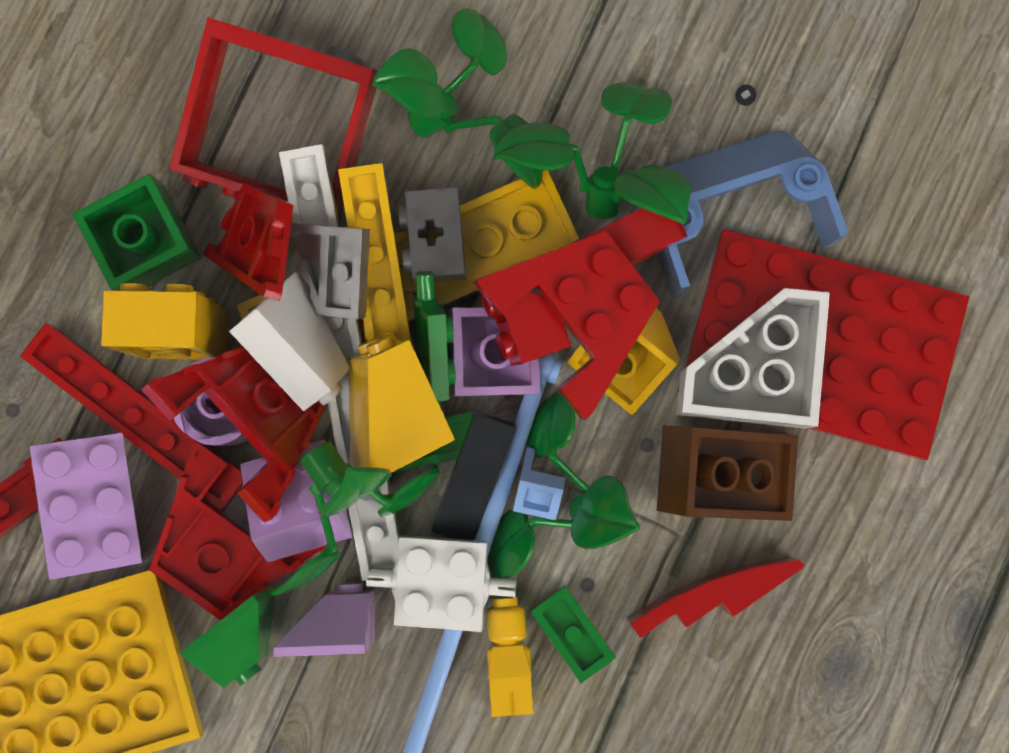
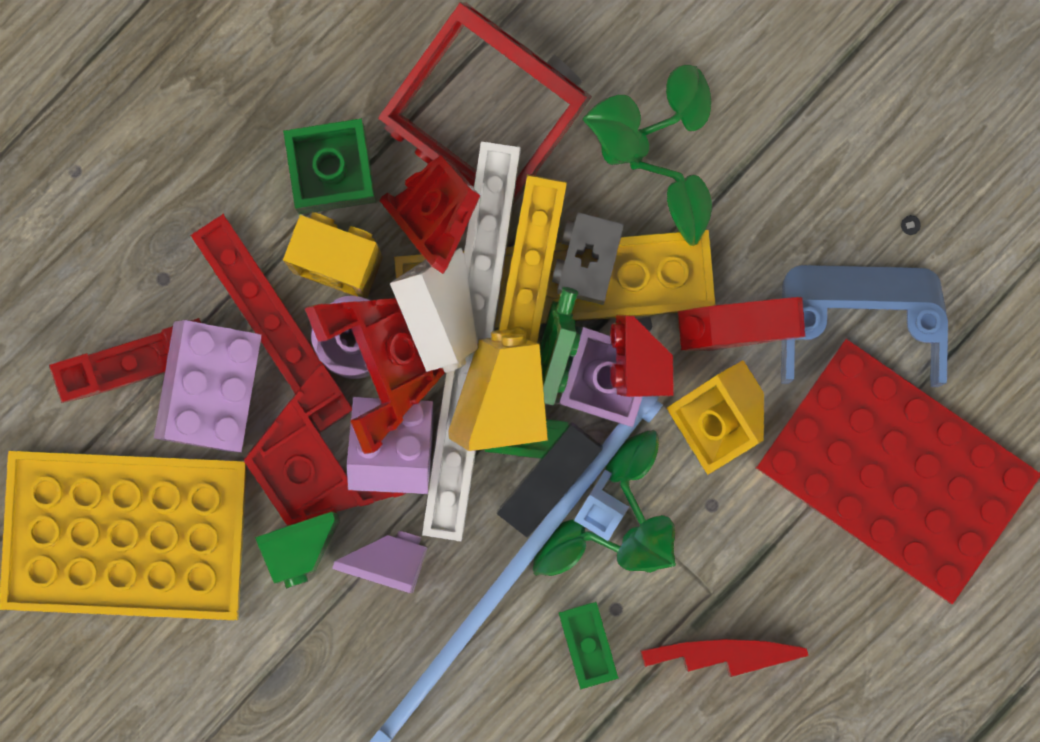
camera: 20 degrees right, 0 degrees up
green plant [266,441,441,596] -> none
flat silver wing [290,223,370,319] -> none
white plate [366,535,517,632] -> none
red wing [473,231,660,420] -> none
yellow piece [486,596,534,717] -> none
green plant [493,82,691,225] -> none
reddish brown slope [656,425,798,521] -> none
white brick [676,288,830,429] -> none

